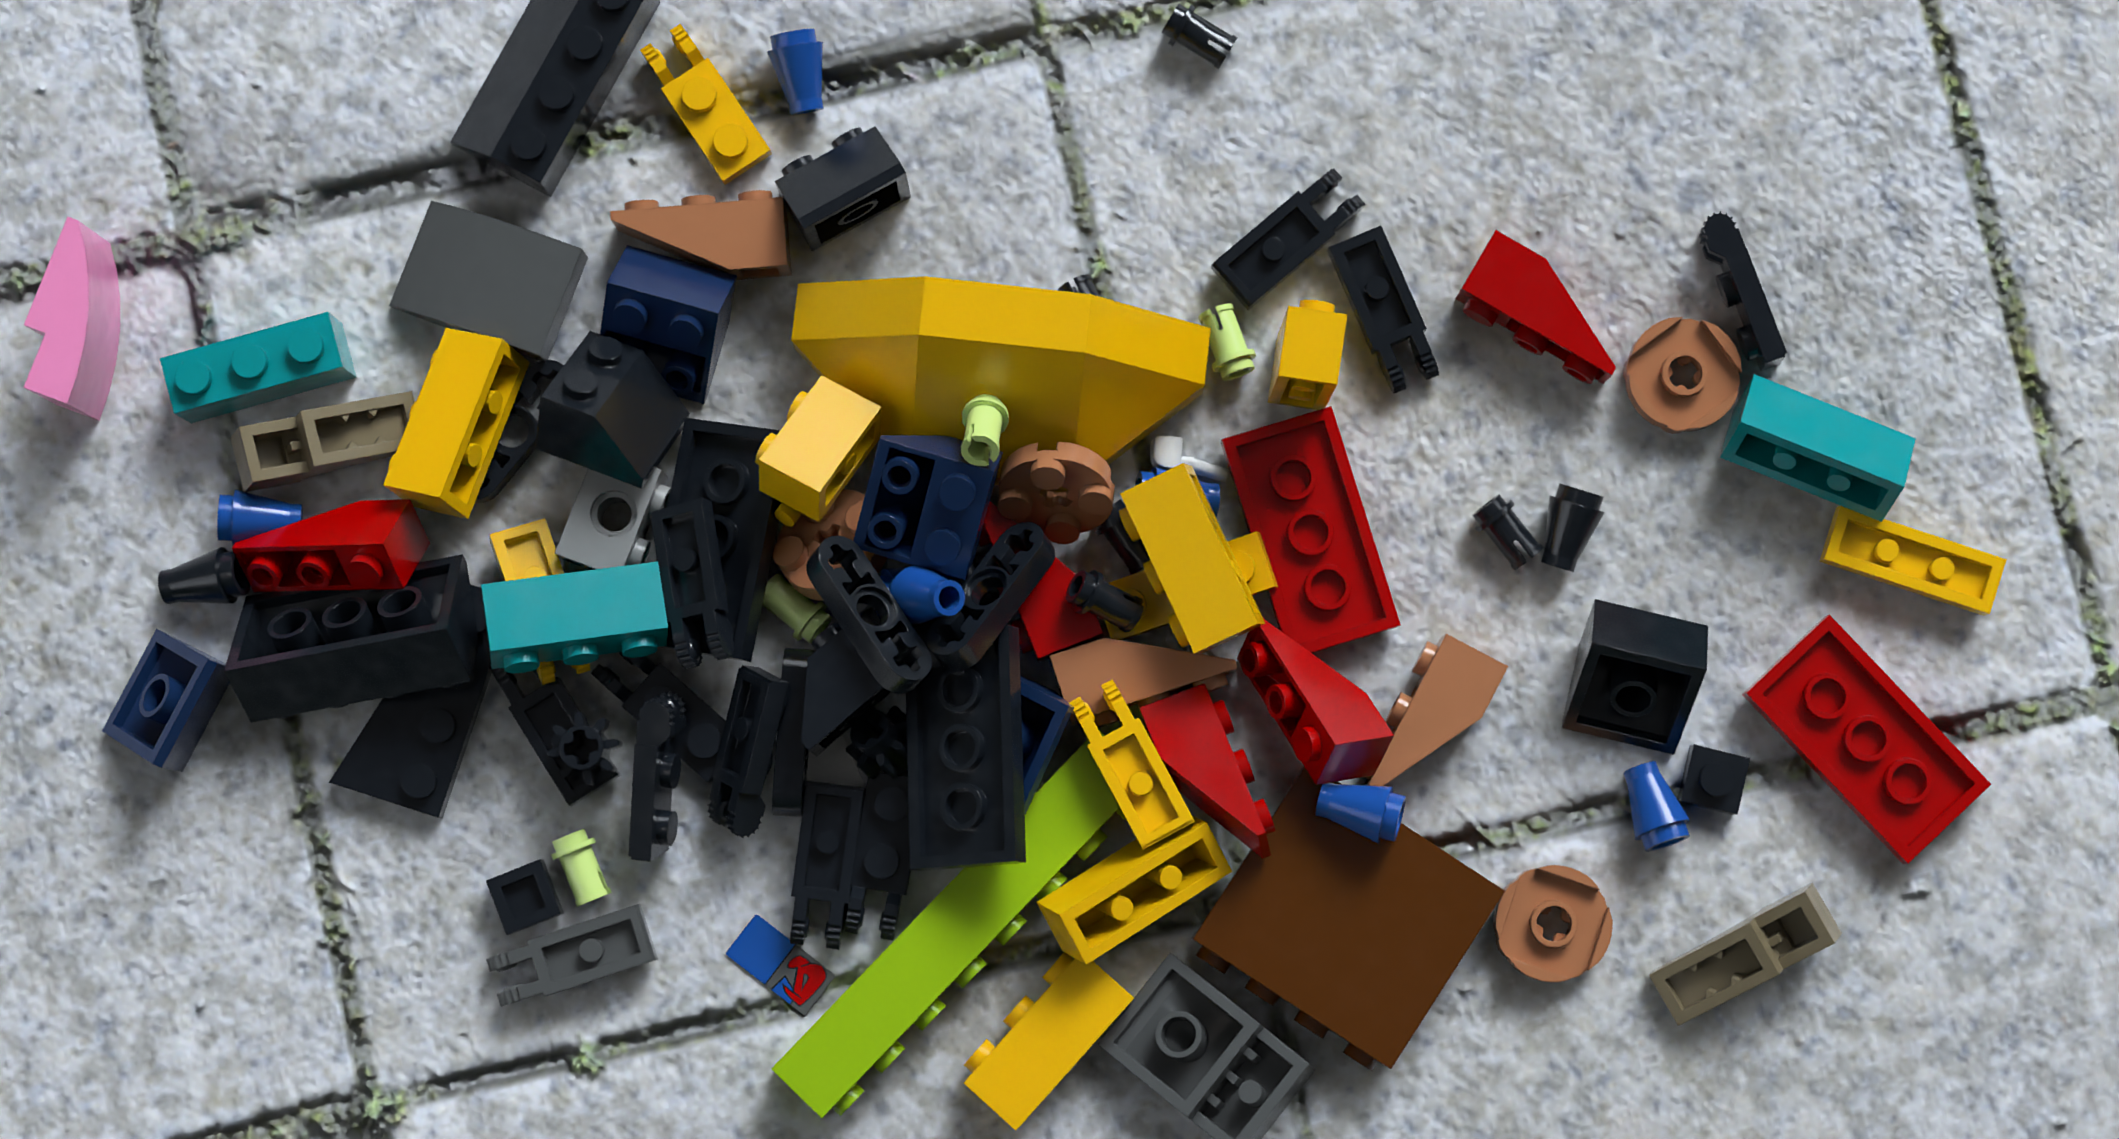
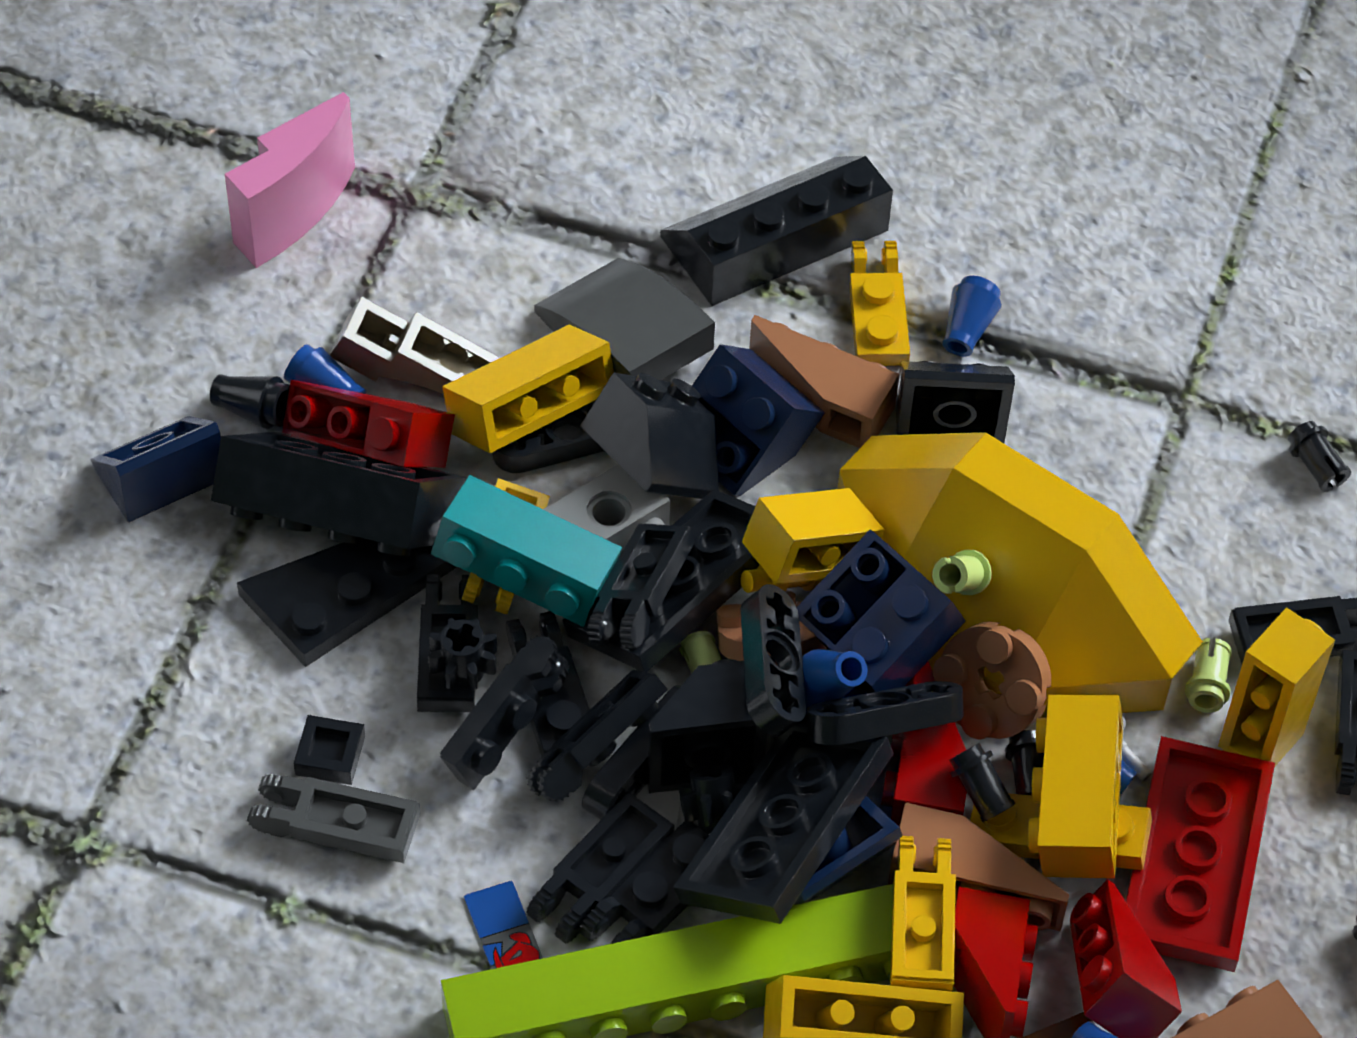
camera: 30 degrees right, 30 degrees down
teal brick [160,312,357,424] -> none
yellowish green pin [551,829,612,907] -> none

